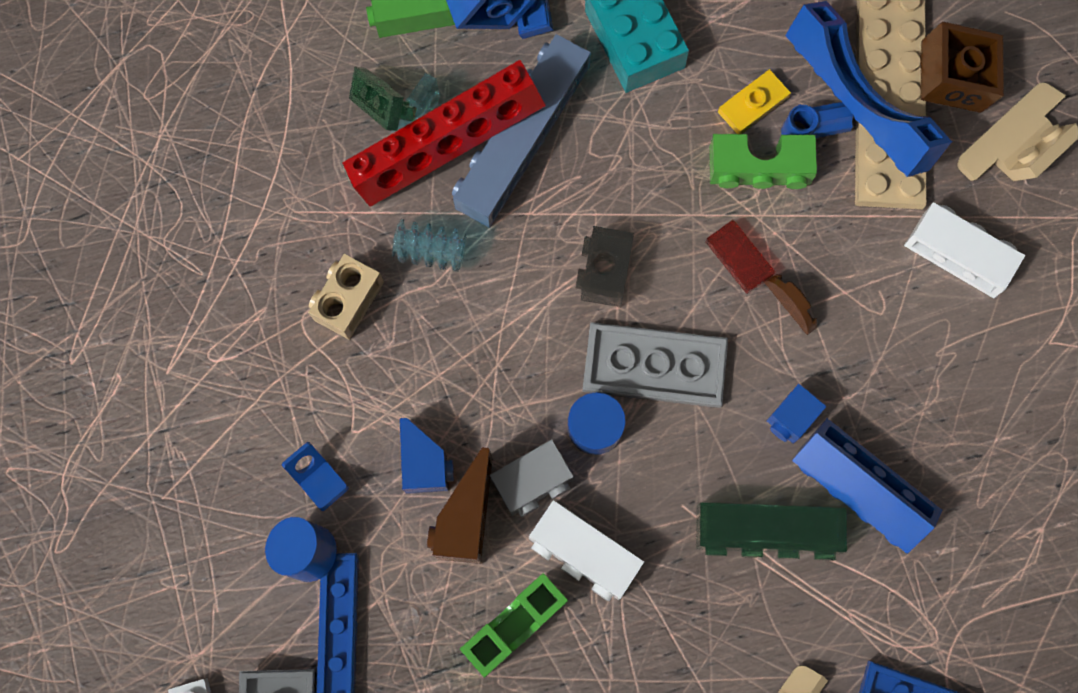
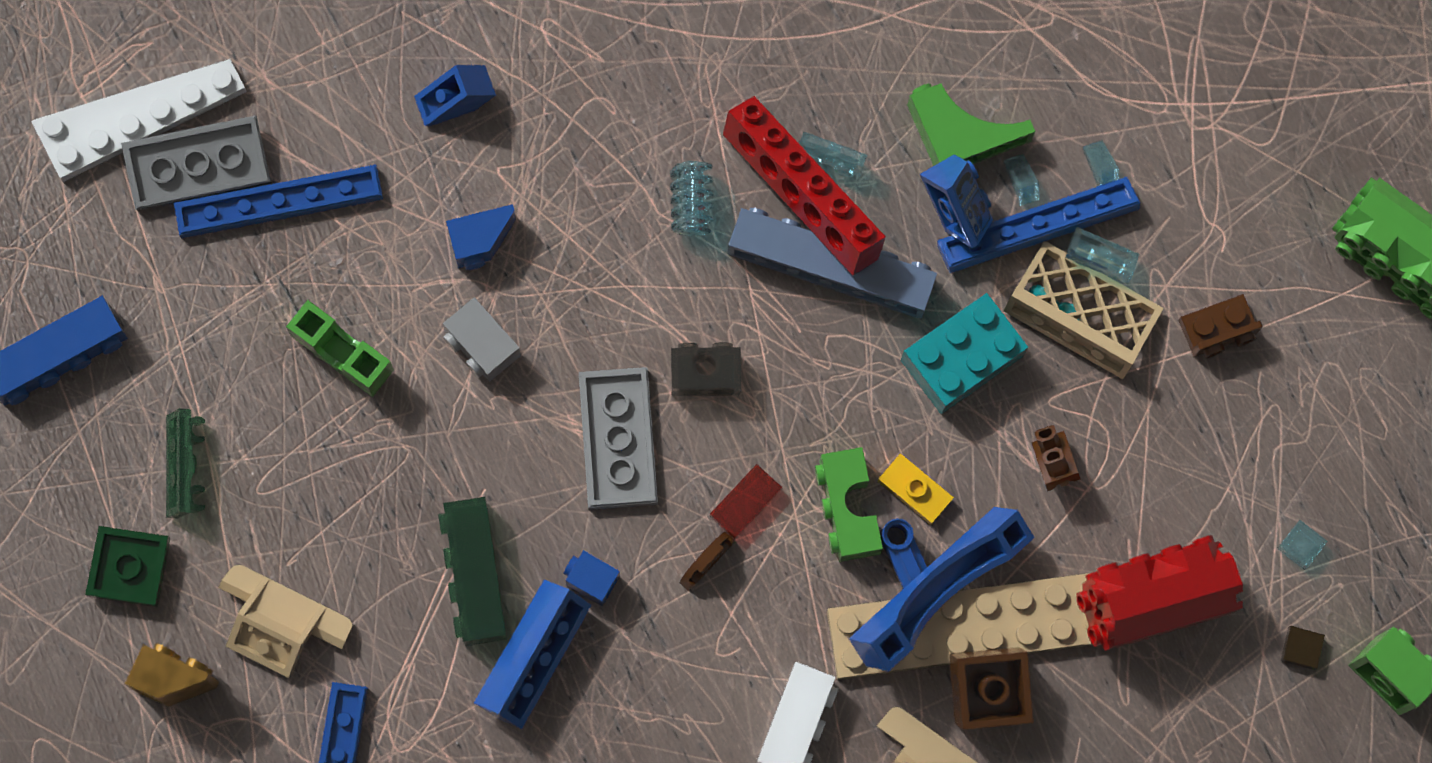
camera: 70 degrees right, 0 degrees up
blue piece [265,517,337,582] -> none
blue bracket [282,442,349,511] -> none
tan brick [308,254,384,340] -> none
clear green plate [349,66,417,131] -> none
reddish brown slope [427,447,493,564] -> none
white brick [529,500,644,601] -> none
blue piece [568,392,625,455] -> none
none -> blue slope [414,65,496,126]

